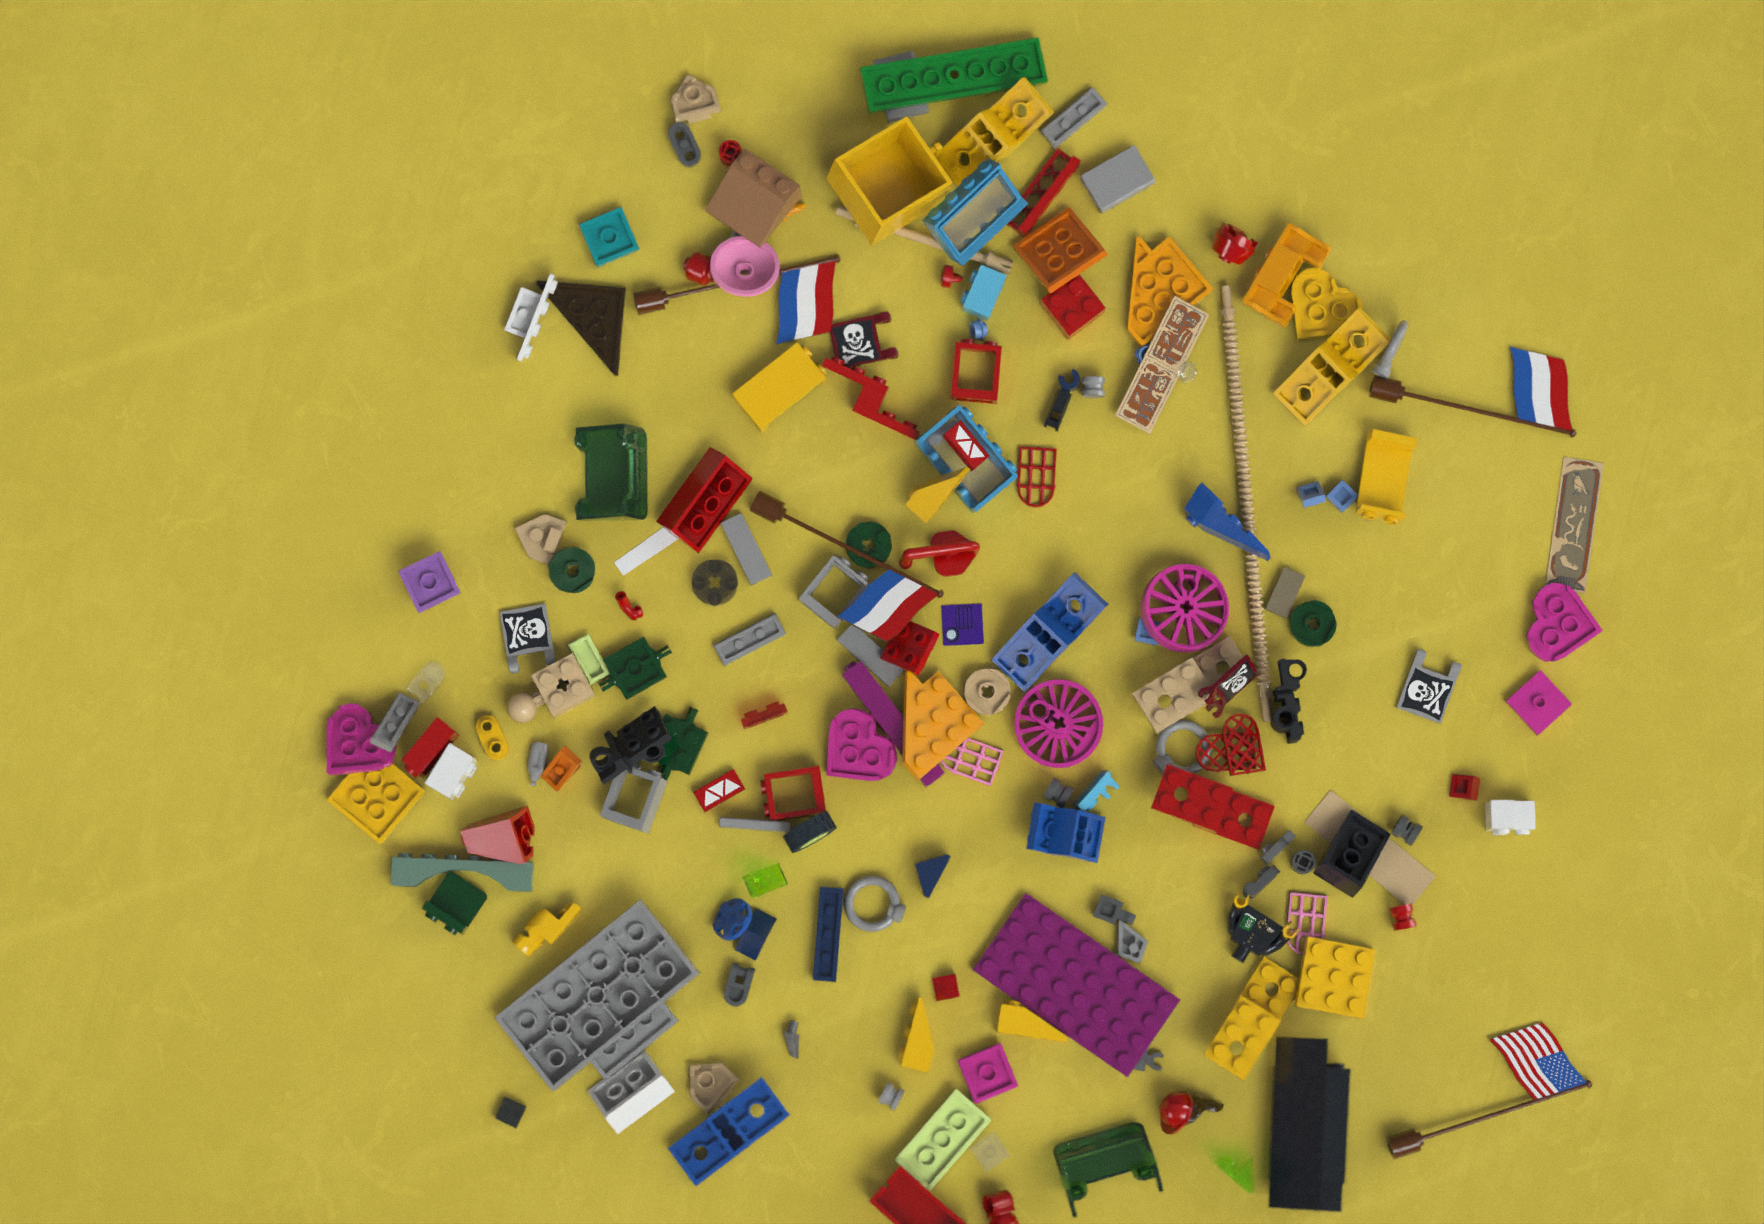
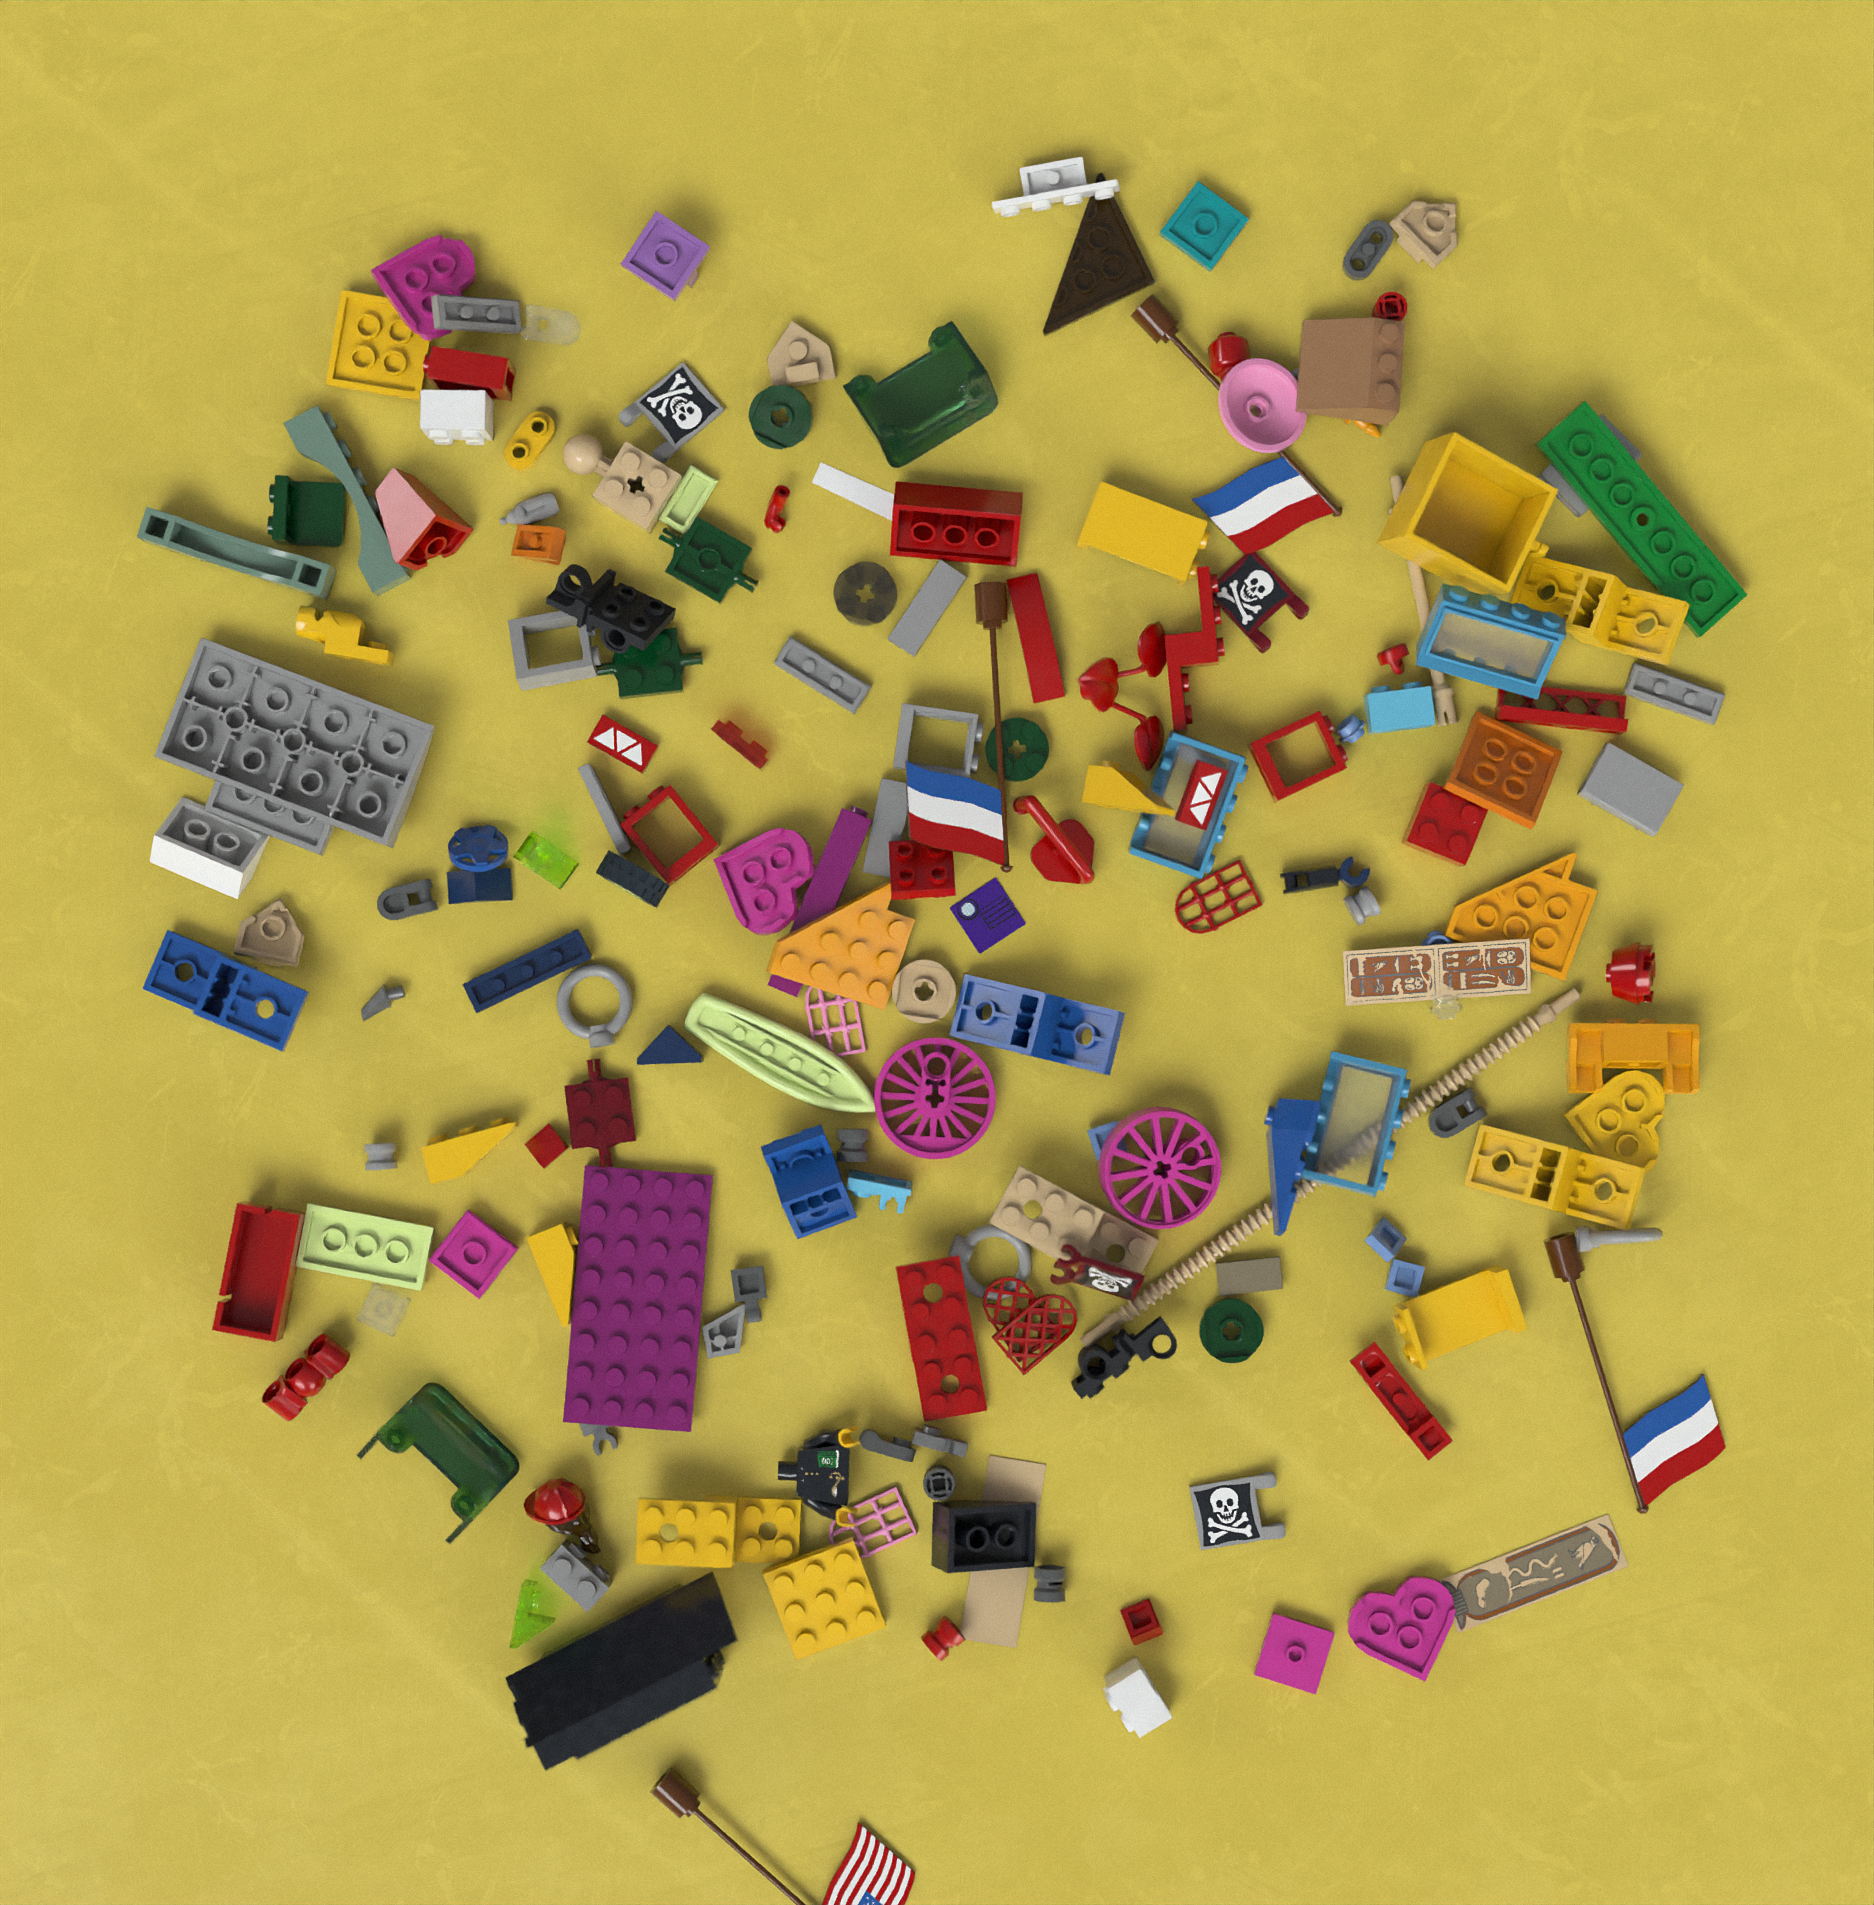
camera: 60 degrees right, 5 degrees up
pearl dark grey tile [495,1097,526,1128] -> none
none -> sand green arch [137,507,337,600]
none -> light grey brick [540,1539,613,1612]
none -> dark red plate [564,1059,636,1168]
none -> yellowish green piece [684,992,875,1113]
none -> red slope [1006,573,1065,704]
none -> red plant [1077,621,1167,772]
none -> clear window [1300,1051,1411,1197]
none -> red slope [1349,1341,1453,1461]
none -> dark grey plate [1428,1087,1487,1138]

